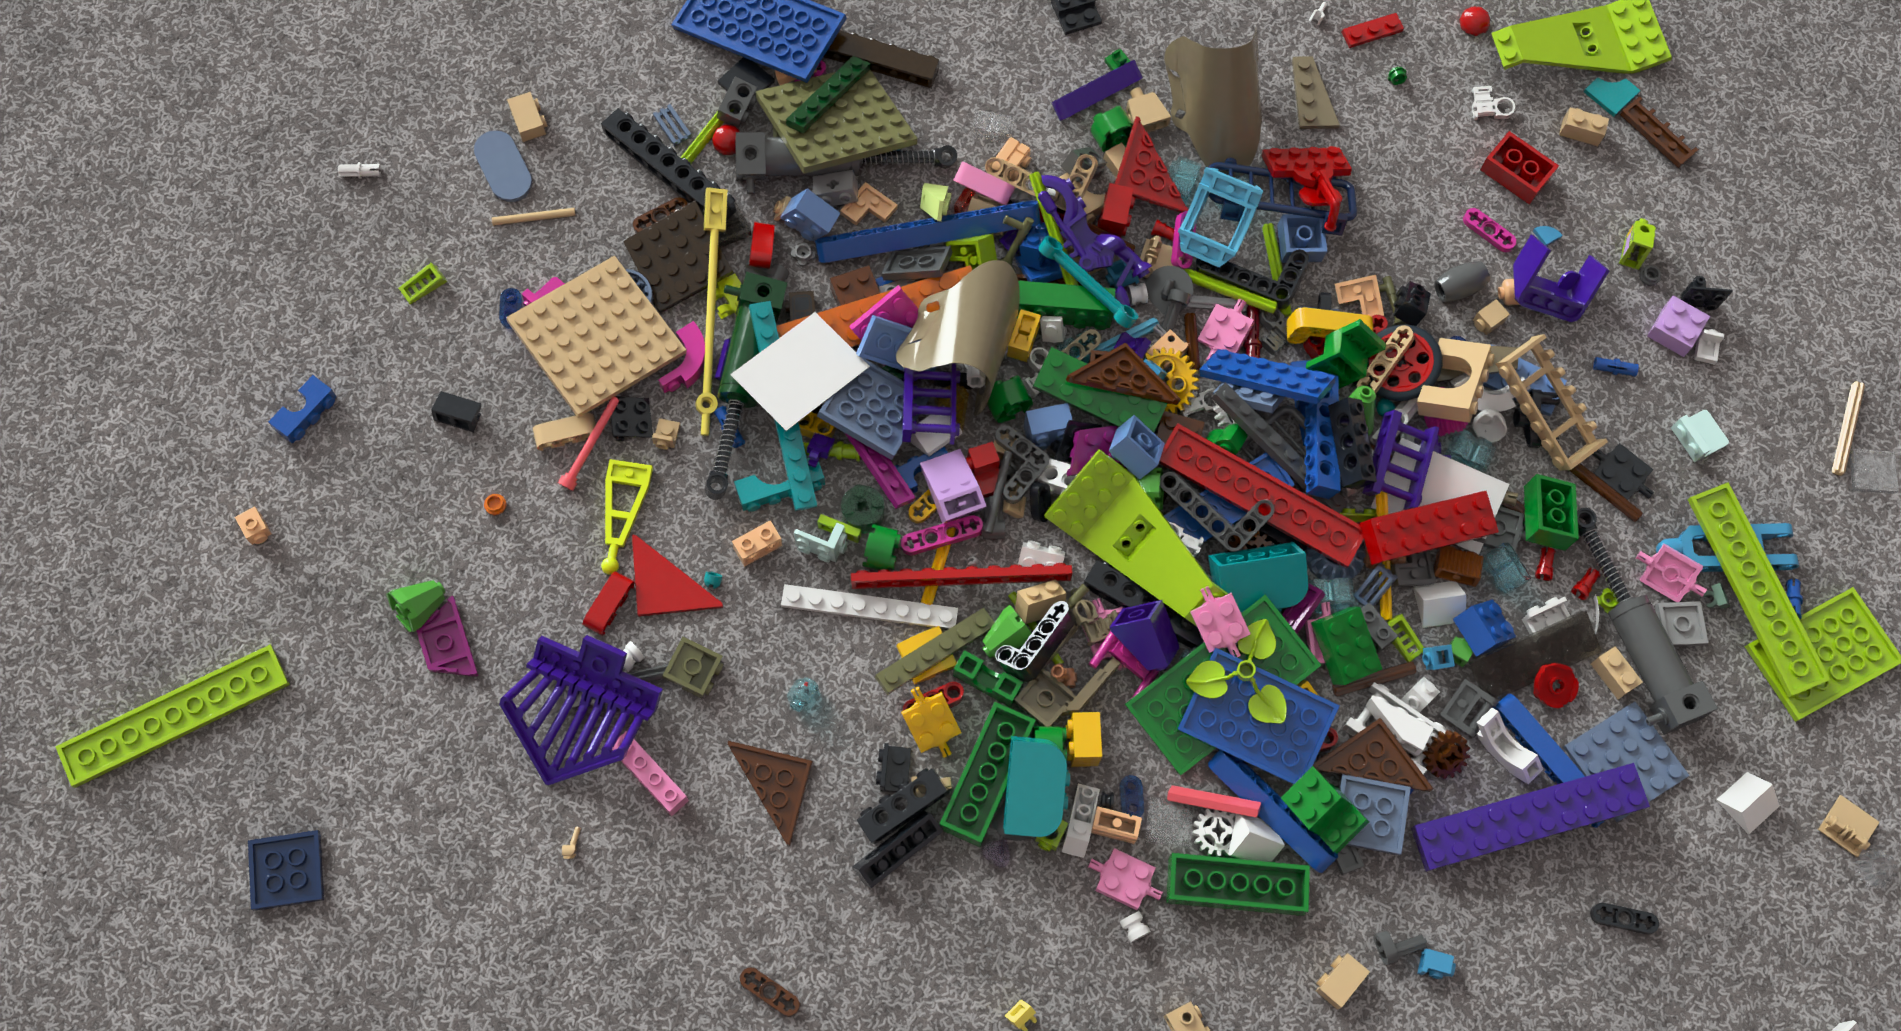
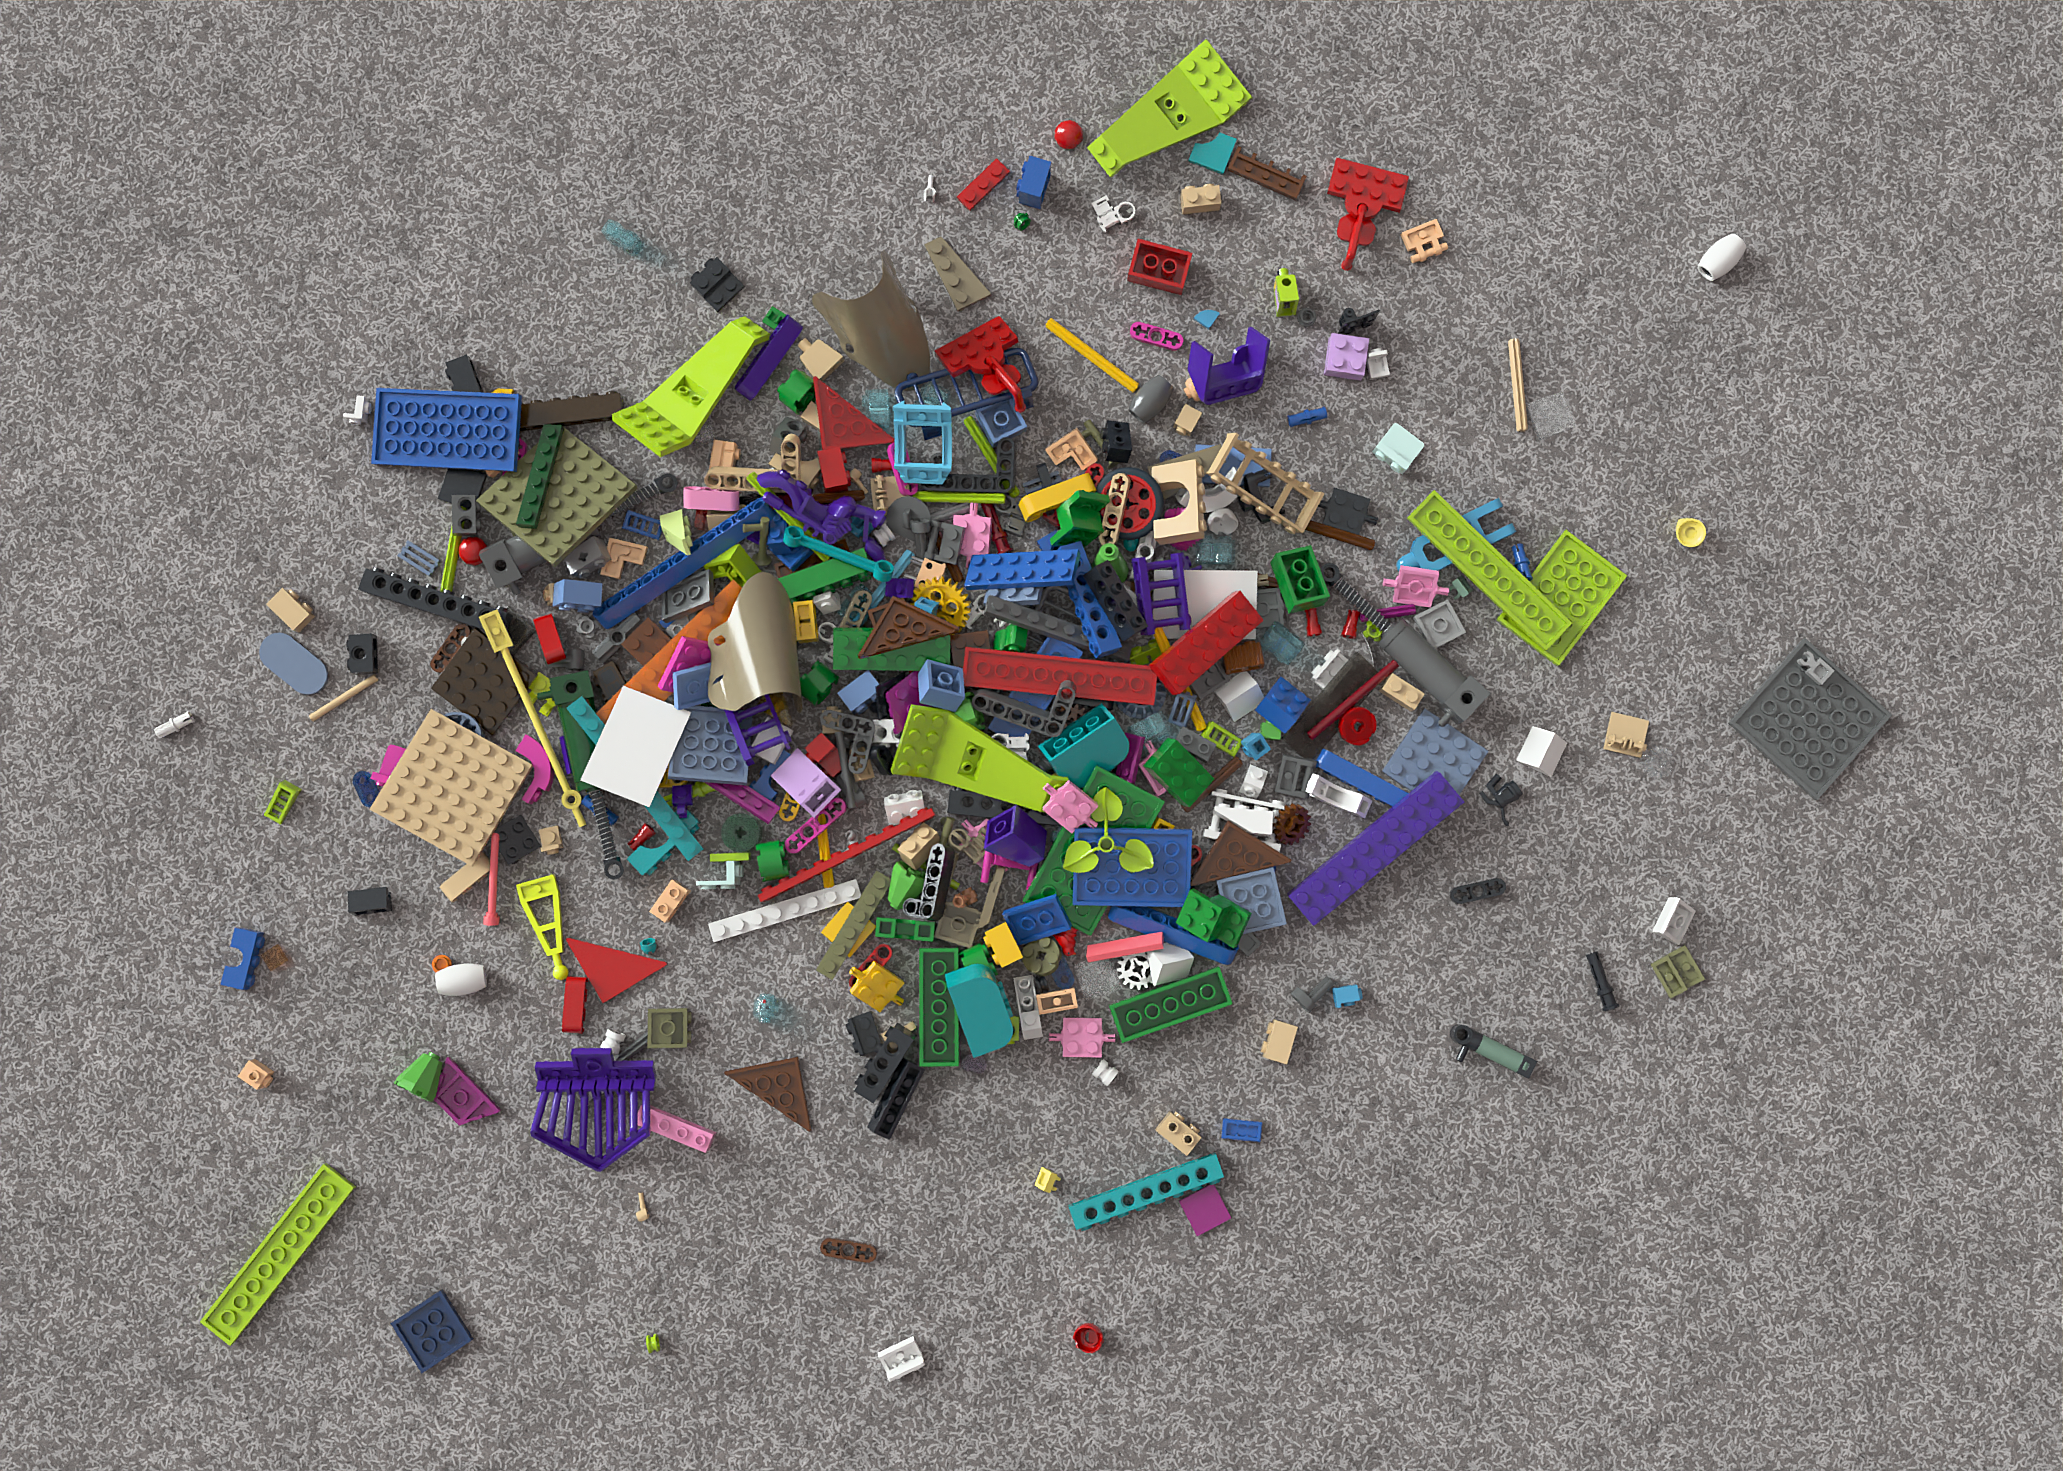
camera: 20 degrees left, 15 degrees up
none -> clear orange tile [261,944,289,971]
none -> black brick [346,633,378,675]
none -> white piece [435,963,487,996]
none -> dark grey piece [592,613,643,664]
none -> wing [612,316,770,458]
none -> blue slope [621,510,662,540]
none -> red pin [627,823,656,851]
none -> lime bush [646,1333,660,1353]
none -> tan hand [850,468,868,494]
none -> dark grey plate [924,520,966,565]
none -> blue plate [1002,894,1072,946]
none -> blue brick [1016,156,1051,209]
none -> olive plate [1022,937,1062,976]
none -> yellow axle [1045,318,1139,393]
none -> red animal [1052,927,1078,956]
none -> dark red piece [1307,660,1399,740]
none -> red plate [1327,157,1409,271]
none -> magenta axle [1359,604,1416,622]
none -> light nougat plate [1401,219,1448,263]
none -> black piece [1479,774,1523,826]

